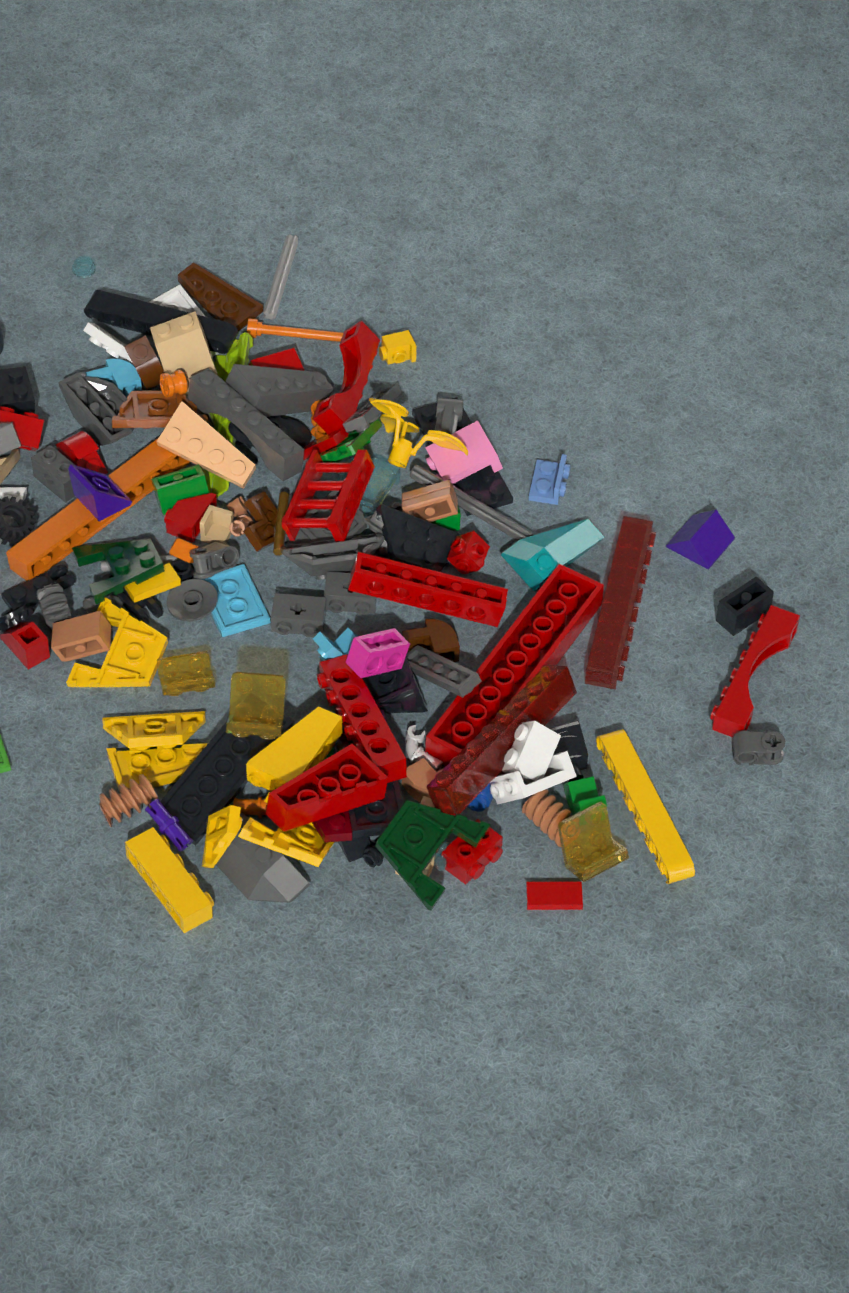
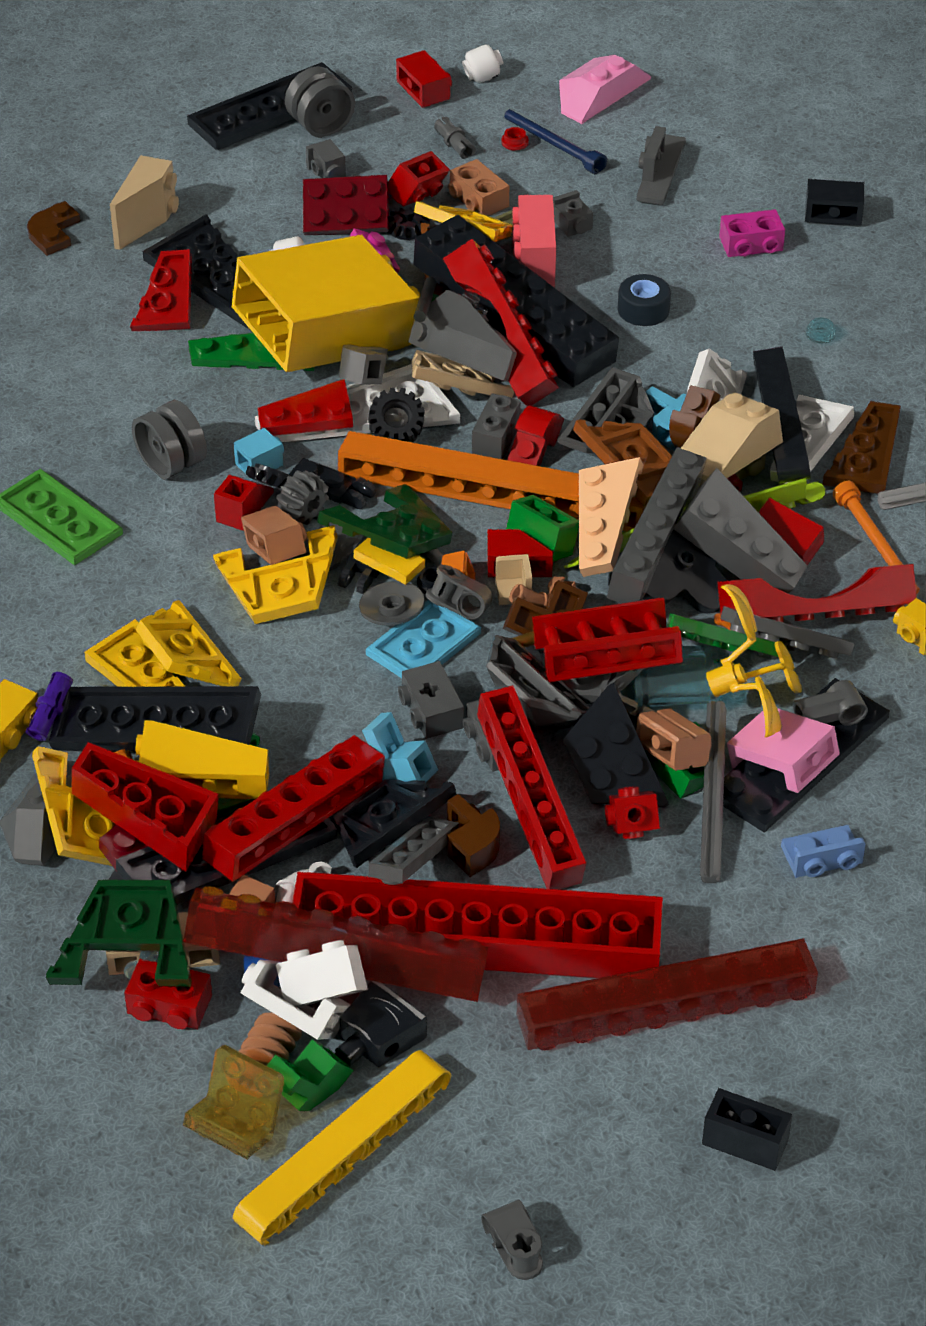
camera: 65 degrees right, 5 degrees down
dark purple slope [68,464,132,521] -> none
nougat piece [99,774,158,827] -> none
clear yellow bracket [157,651,215,696] -> none
orange wheel [160,370,187,398] -> none
yellow wing [202,805,242,868] -> none
clear yellow bracket [226,672,286,739] -> none
red tile [303,427,349,460] -> none
dark pink brick [346,628,410,678] -> none
teal wedge [501,519,604,591] -> none
red tile [526,882,583,910] -> none
dark purple slope [666,510,735,570] -> none
red arch [710,605,800,737] -> none

